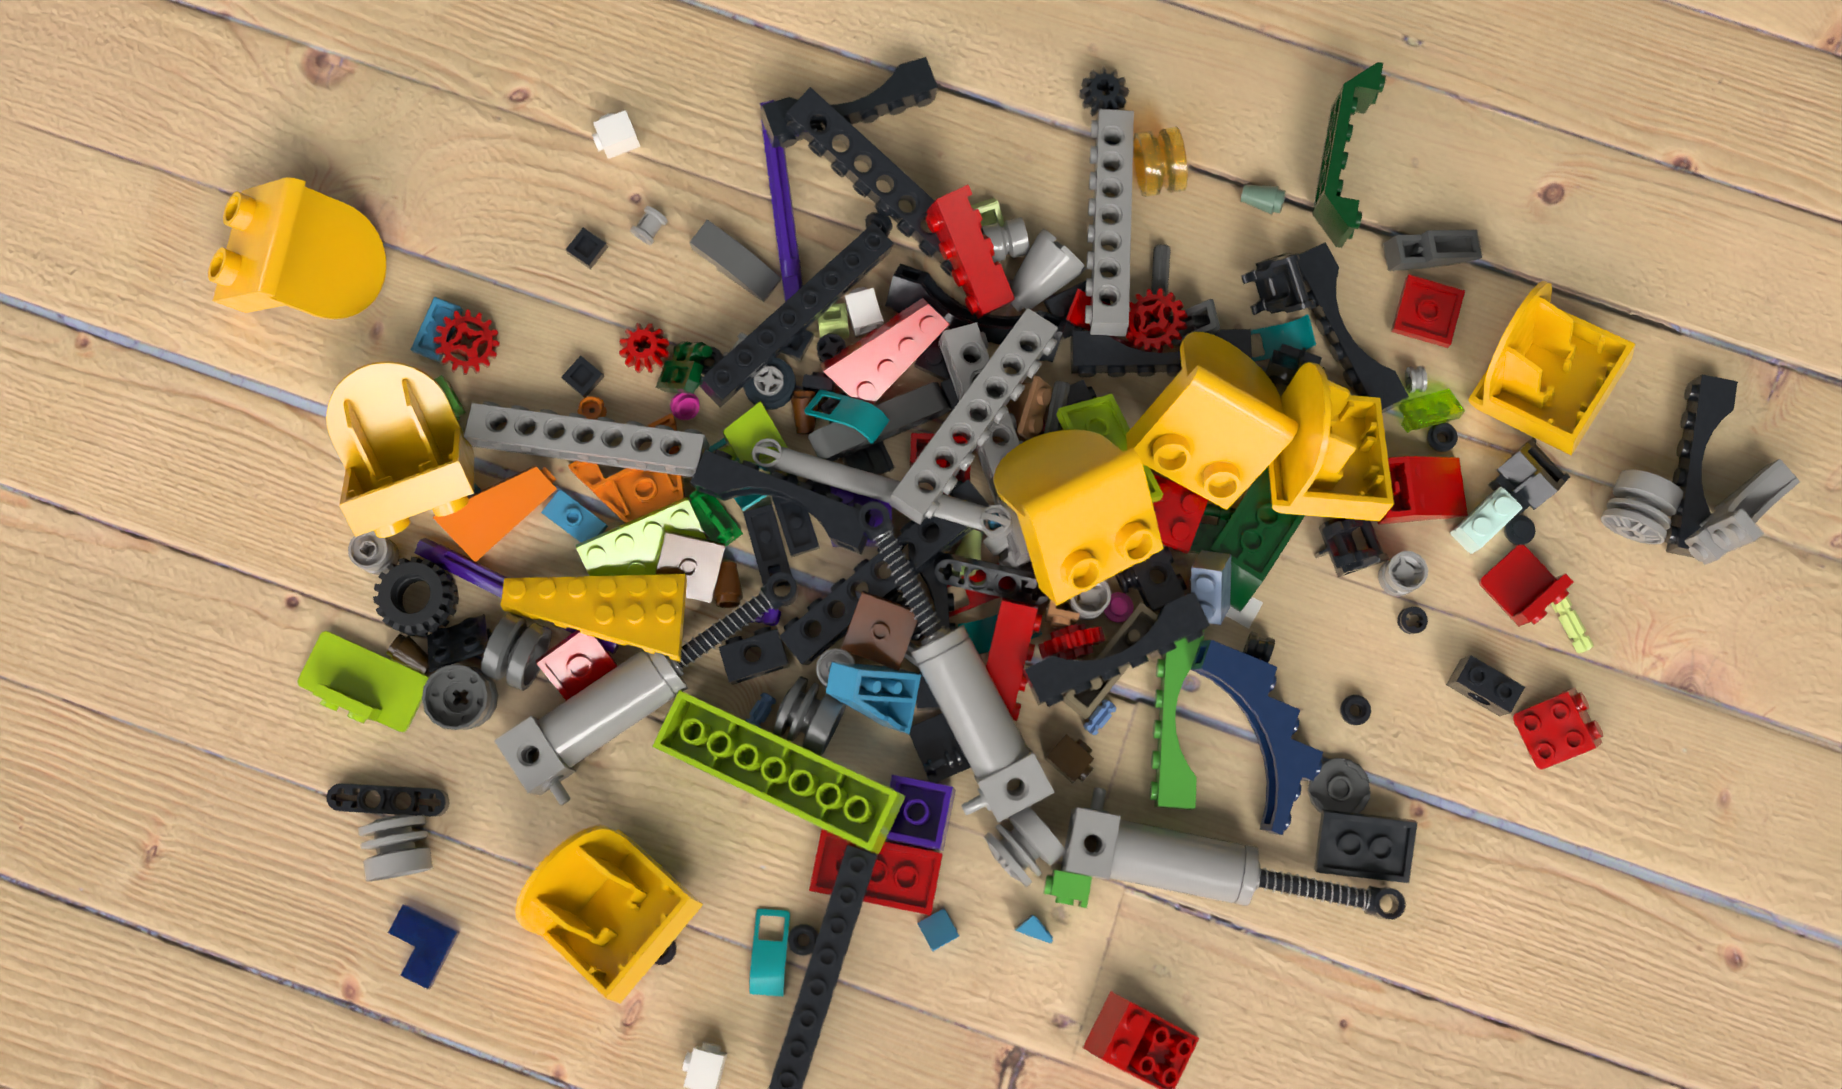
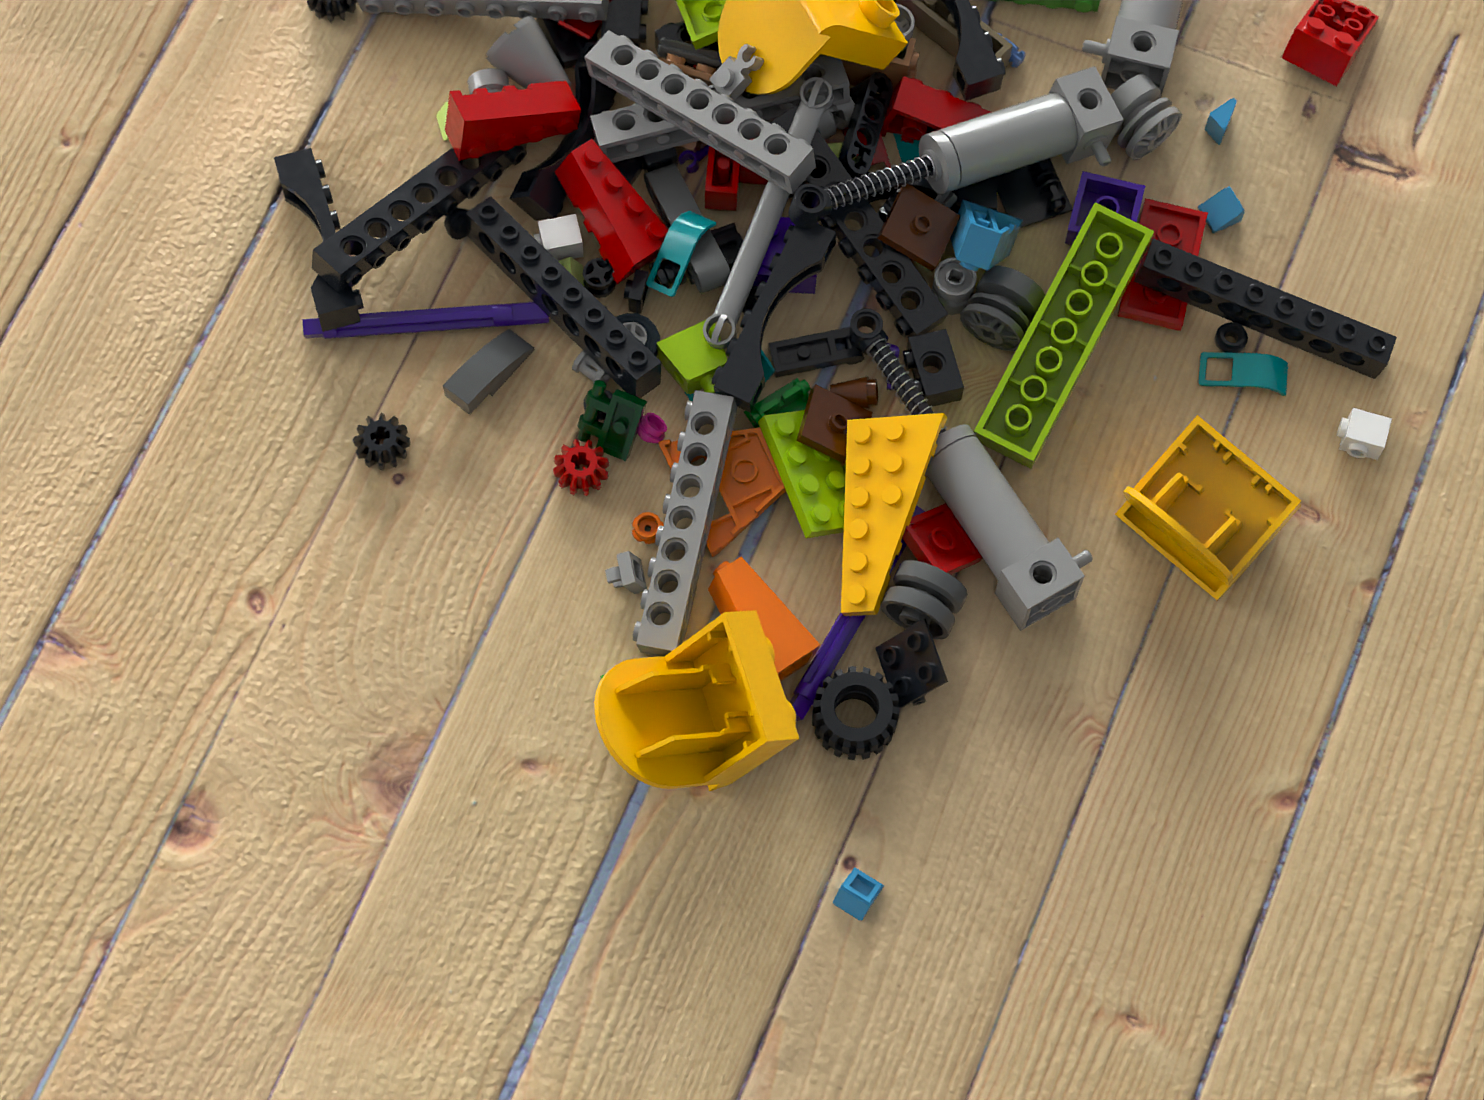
camera: 90 degrees left, 10 degrees down
yellow plate [208,177,386,319] -> none
lime bracket [297,631,429,732] -> none
black beam [326,783,450,817] -> none
light grey wheel [348,531,399,576] -> none
light grey wheel [358,814,433,882] -> none
dark brown cone [386,634,429,675] -> none
clear blue plate [388,904,460,990] -> none
dark azure plate [410,297,463,362] -> none
dark grey wheel [422,664,498,730] -> none
red gear [433,309,500,375] -> none
dark azure plate [541,489,608,543] -> none
black plate [561,355,605,398] -> none
black plate [566,228,608,270] -> none
white brick [592,110,640,159] -> none
light grey bush [630,206,668,245] -> none
medium blue piece [745,693,776,728] -> none
black plate [772,473,820,558] -> none
reddish brown cone [791,391,820,434] -> none
red gear [1038,623,1106,660] -> none
bright green brick [1044,870,1092,908] -> none
dark brown brick [1045,734,1095,783] -> none
none -> black gear [353,412,411,471]
none -> light grey tile [605,551,647,594]
none -> light grey plate [709,44,764,101]
none -> dark azure slope [833,867,884,921]

